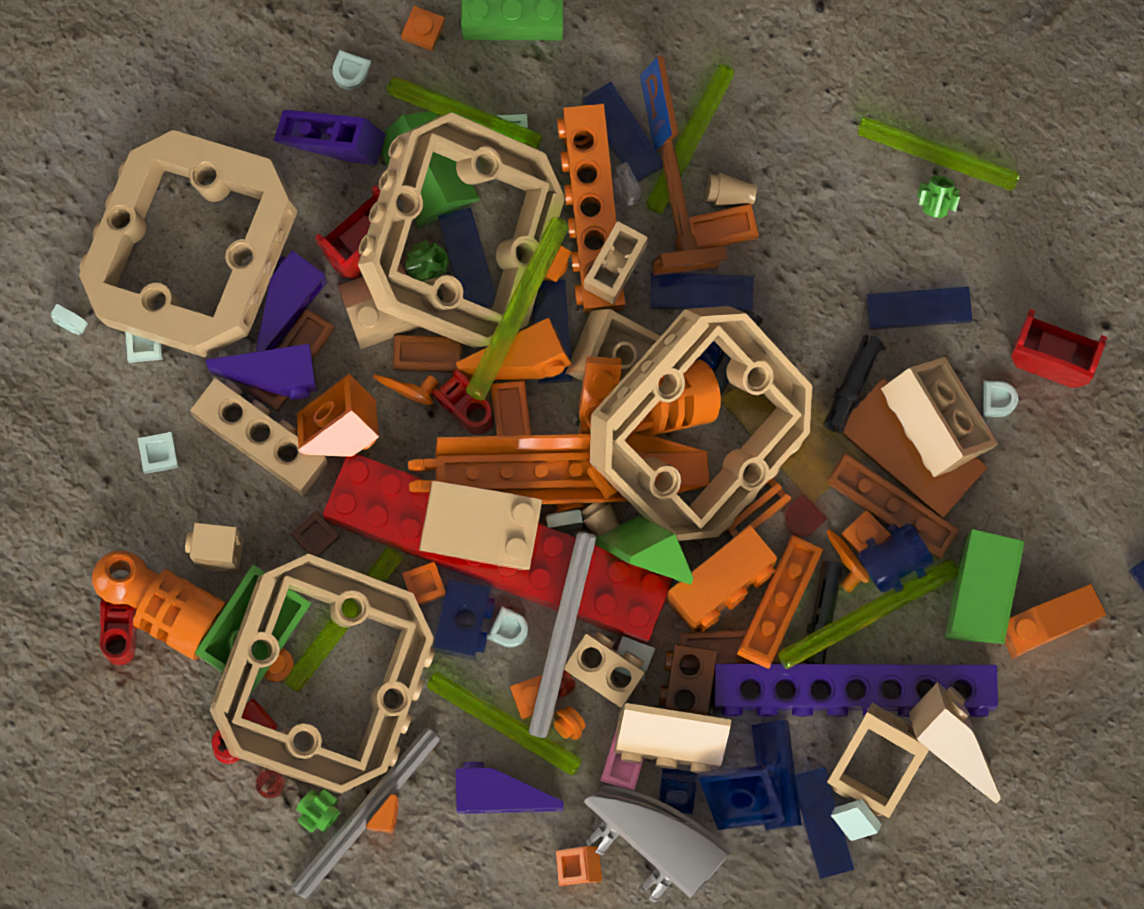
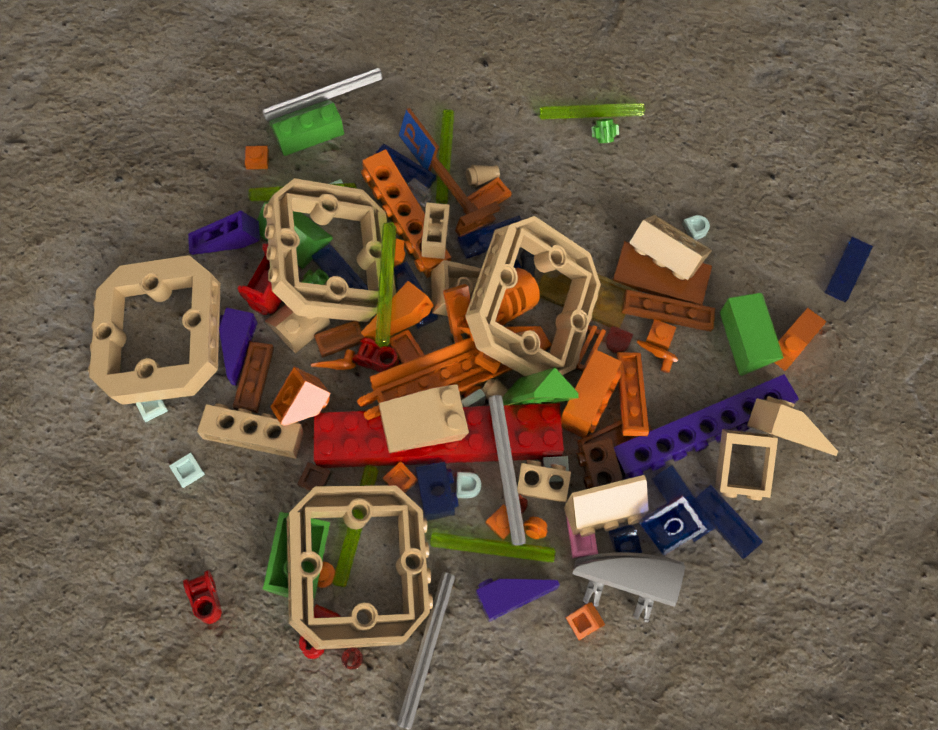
camera: 25 degrees left, 10 degrees down
light aqua tile [51,304,88,335] -> none
orange cylinder [92,550,227,661] -> none
tan brick [185,523,244,573] -> none
dark purple slope [206,344,318,400] -> none
bright green gear [296,788,340,833] -> none
light aqua tile [333,50,372,90] -> none
orange slope [366,794,400,833] -> none
clear neon green axle [778,559,959,669] -> none
black pin [803,561,844,664] -> none
black pin [823,334,883,434] -> none
light aqua tile [831,799,882,841] -> none
clear blue piece [858,523,934,593] -> none
clear blue tile [866,287,973,330] -> none
red piece [1010,309,1107,388] -> none

